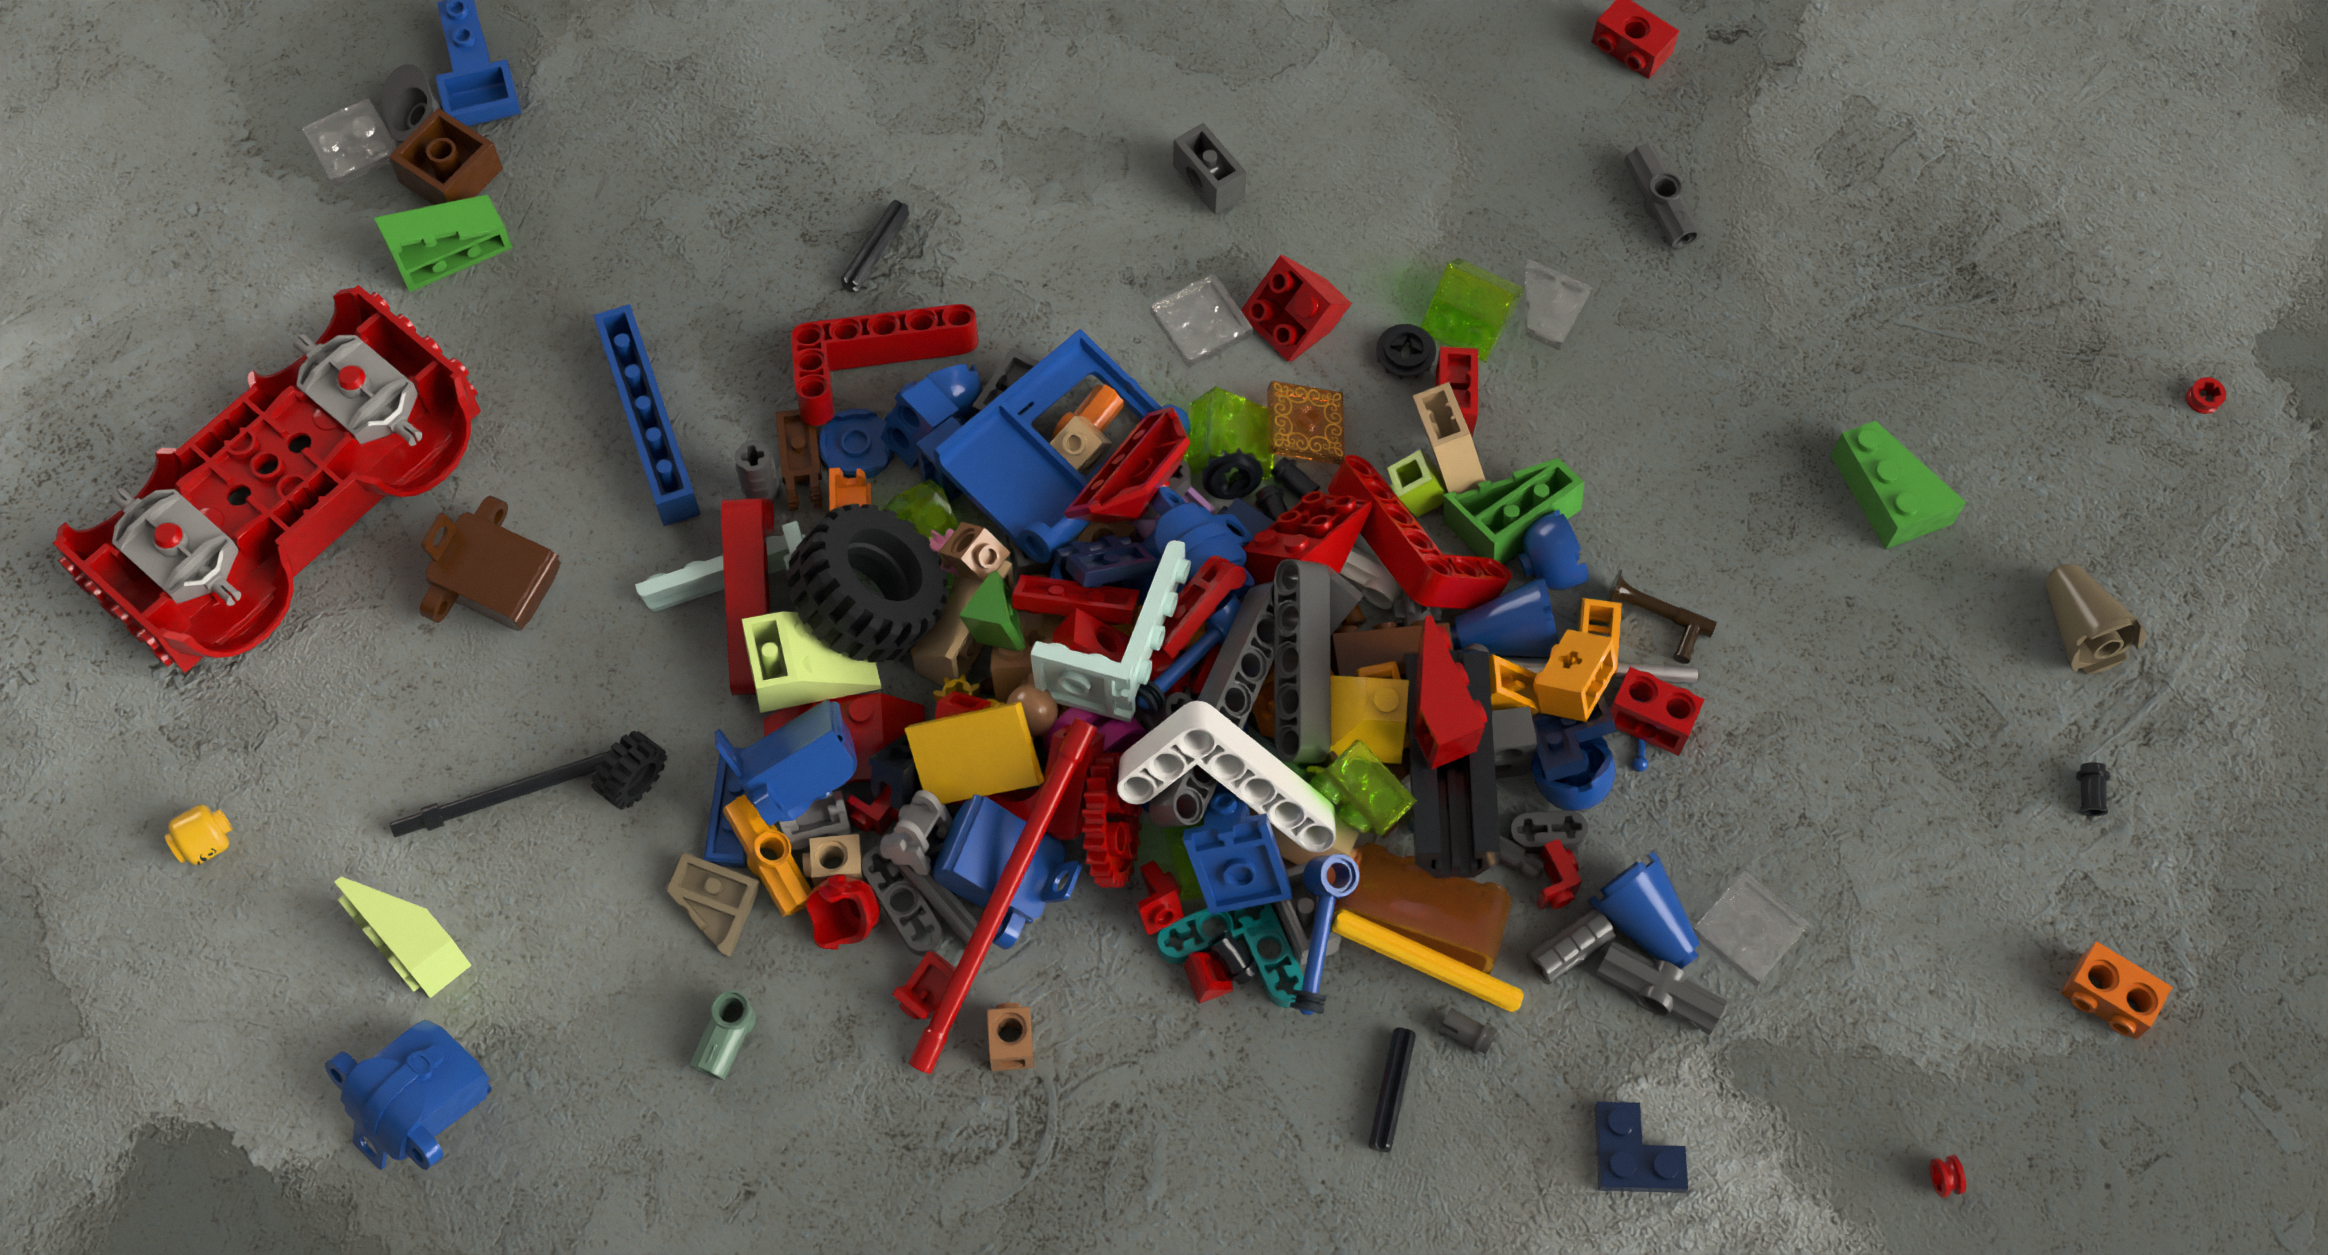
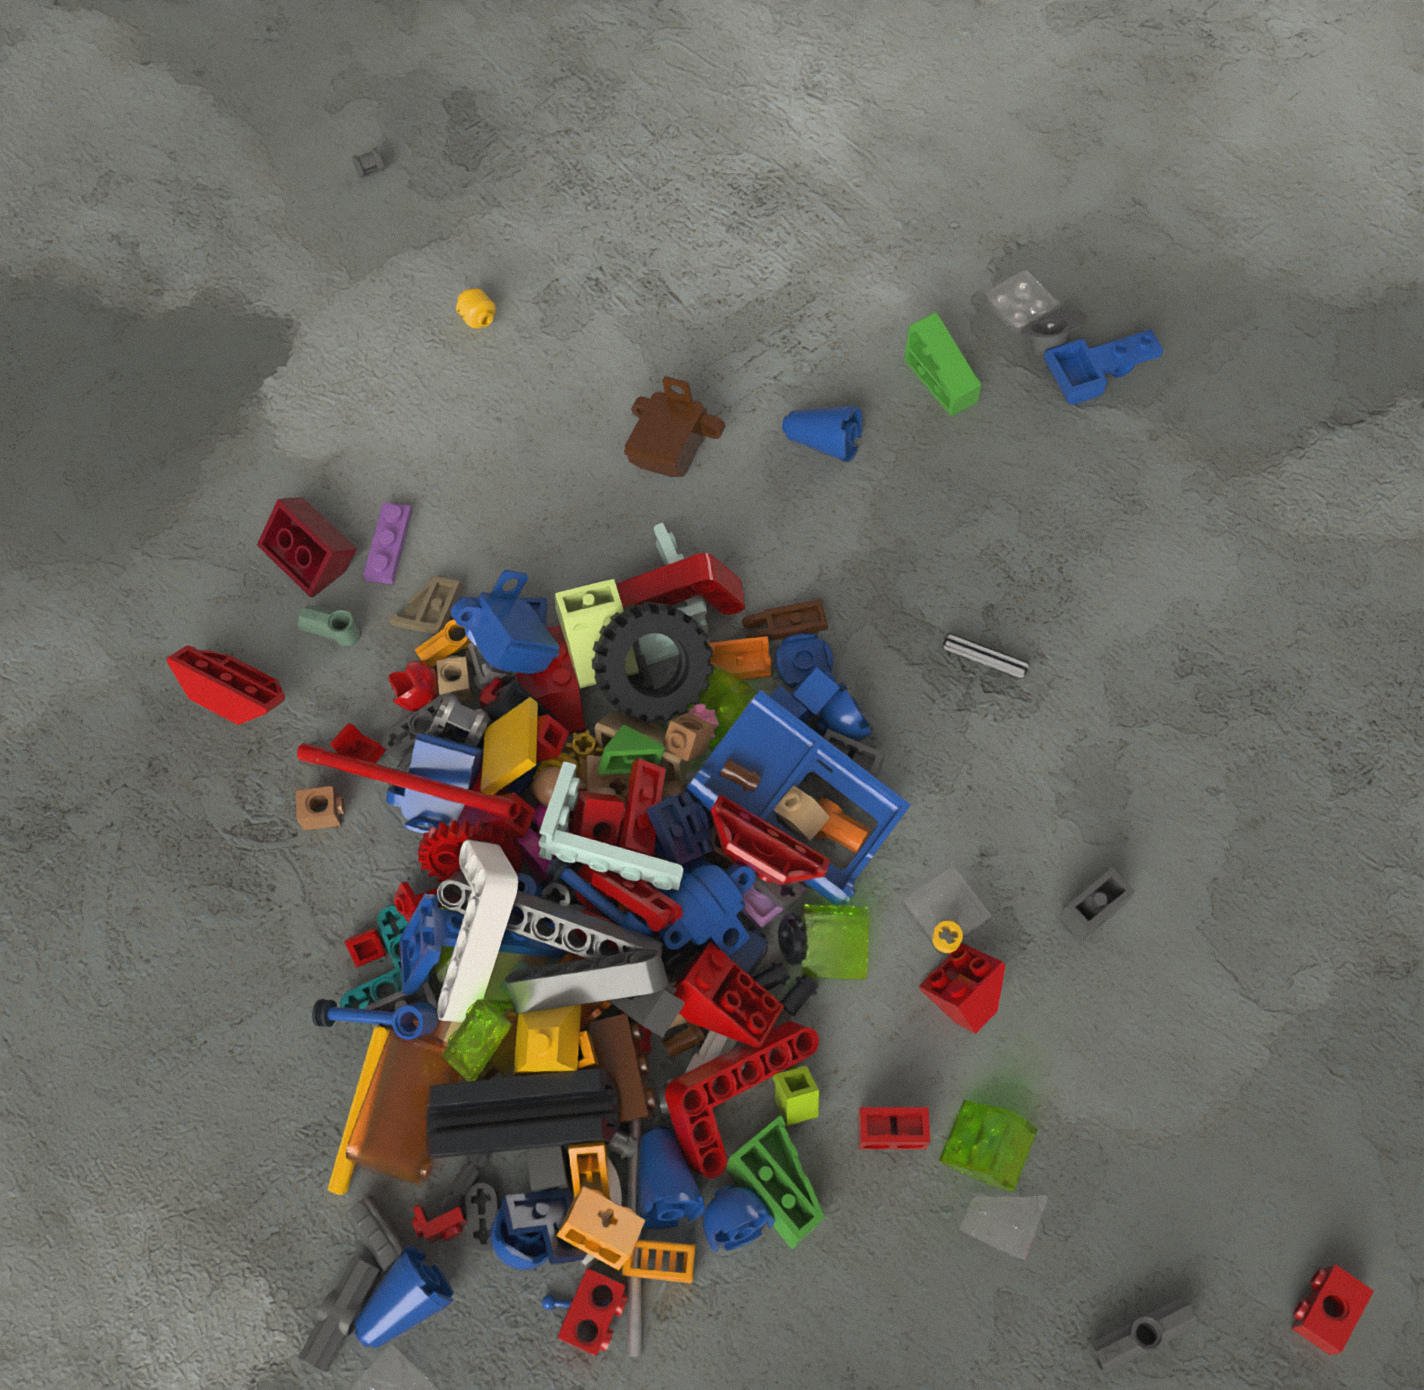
camera: 90 degrees right, 0 degrees up
red piece [53,285,481,673] -> none
blue piece [325,1019,492,1170] -> none
yellowish green slope [334,876,471,998] -> none
reddish brown brick [388,108,503,205] -> none
black bar [390,750,611,838] -> none
black tyre [591,731,667,810] -> none
blue brick [593,304,701,527] -> none
dark grey axle [735,440,780,503] -> none
red beam [791,304,979,426] -> none
black pin [1208,930,1258,985] -> none
clear orange plate [1267,381,1345,465] -> none
black axle [1368,1027,1416,1153] -> none
black gear [1376,324,1436,379] -> none
tan slope [1413,382,1486,495] -> none
red slope [1413,615,1487,770] -> none
dark grey pin [1439,1007,1497,1055] -> none
dark blue plate [1594,1102,1688,1193] -> none
dark brown piece [1606,569,1717,664] -> none
none -> red wedge [167,645,285,725]
none -> dark red slope [257,497,357,597]
none -> medium lavender plate [363,502,413,584]
none -> reddish brown pin [719,758,762,793]
none -> blue cone [782,405,863,462]
none -> yellow bush [932,921,963,953]

